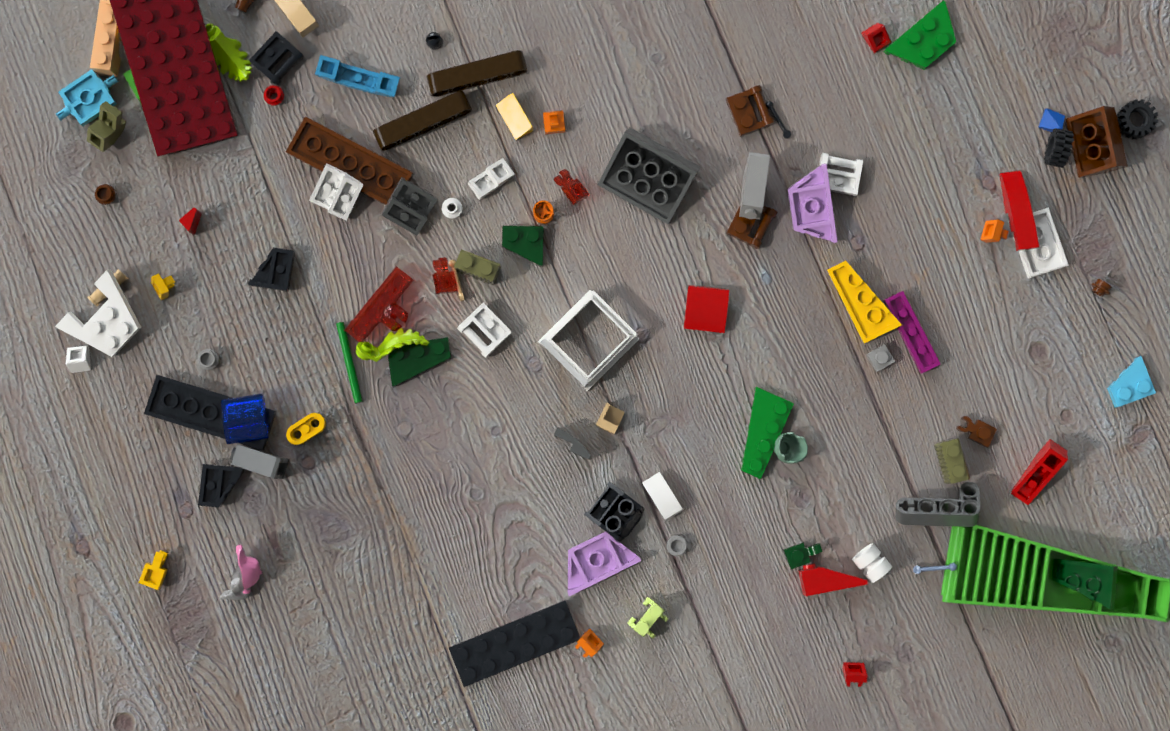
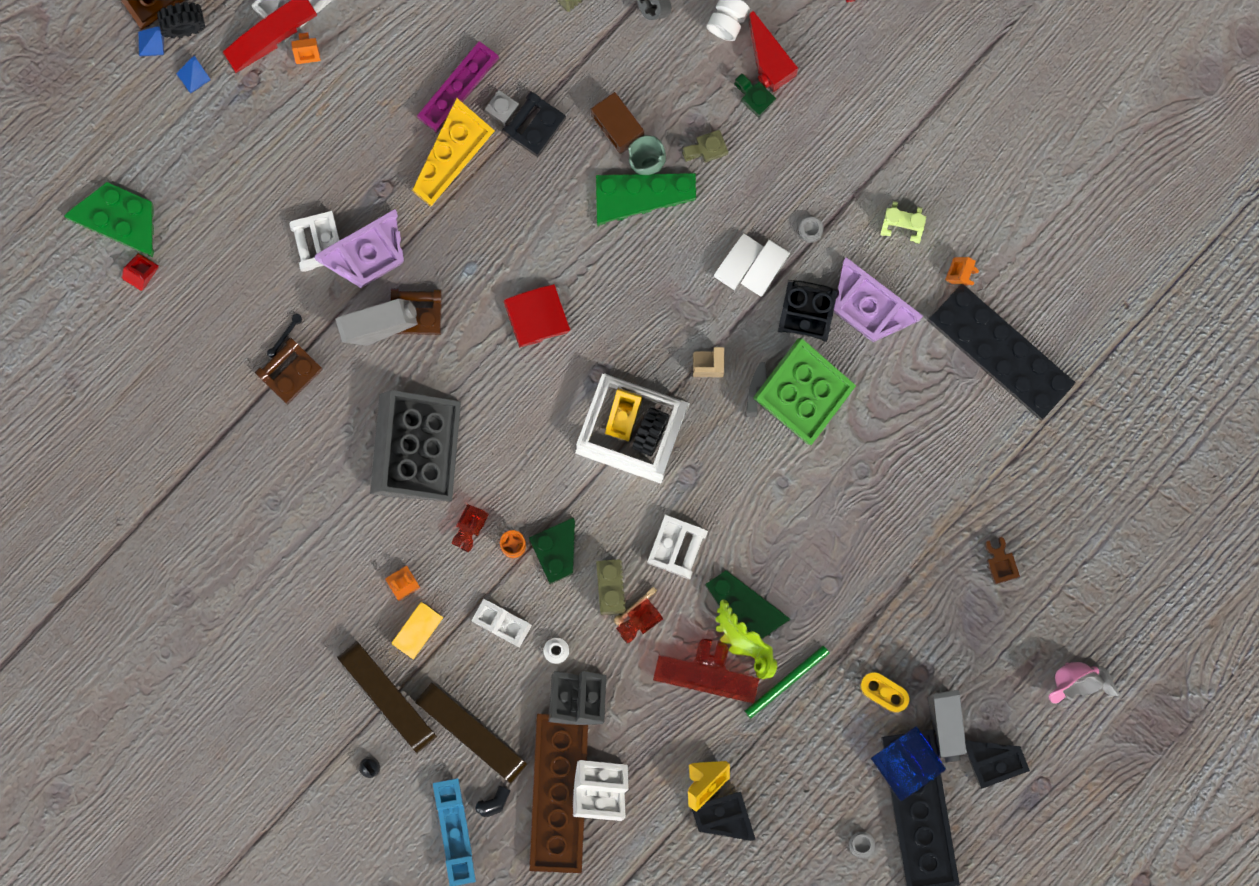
camera: 115 degrees left, 5 degrees down
yellow plate [138,550,168,590] -> none
none -> blue slope [176,56,211,94]
none -> black arm [475,786,511,817]
none -> black plate [501,91,566,157]
none -> reddish brown panel [591,92,644,154]
none -> yellow slope [605,388,642,441]
none -> black tyre [632,407,670,457]
none -> olive plate [682,130,728,163]
none -> yellow slope [688,761,730,812]
none -> white slope [713,233,764,290]
none -> bright green plate [753,338,856,445]
none -> reddish brown plate [985,537,1020,585]

